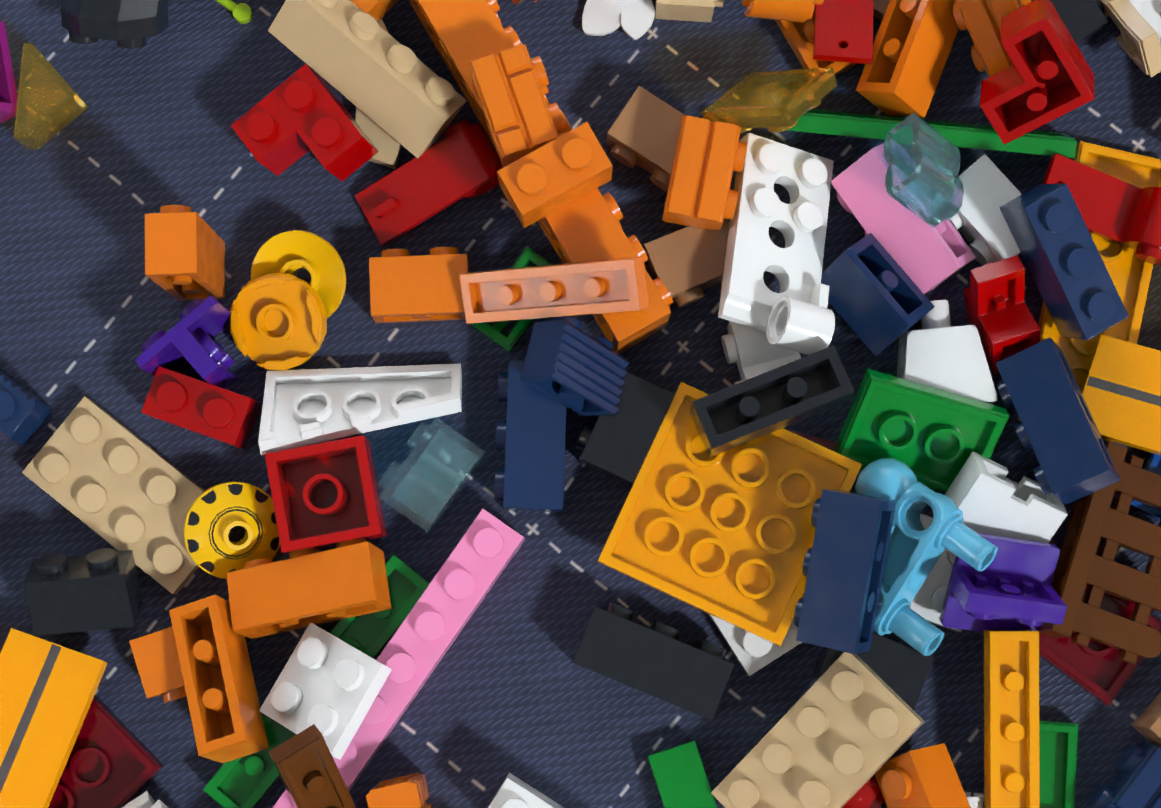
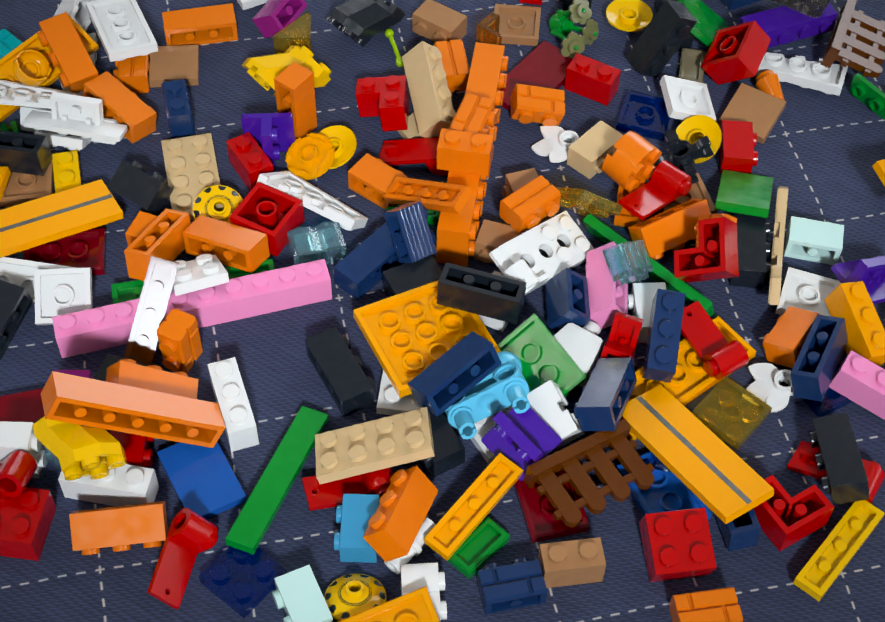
camera: 40 degrees right, 30 degrees down
none -> yellow brick [242,45,331,97]

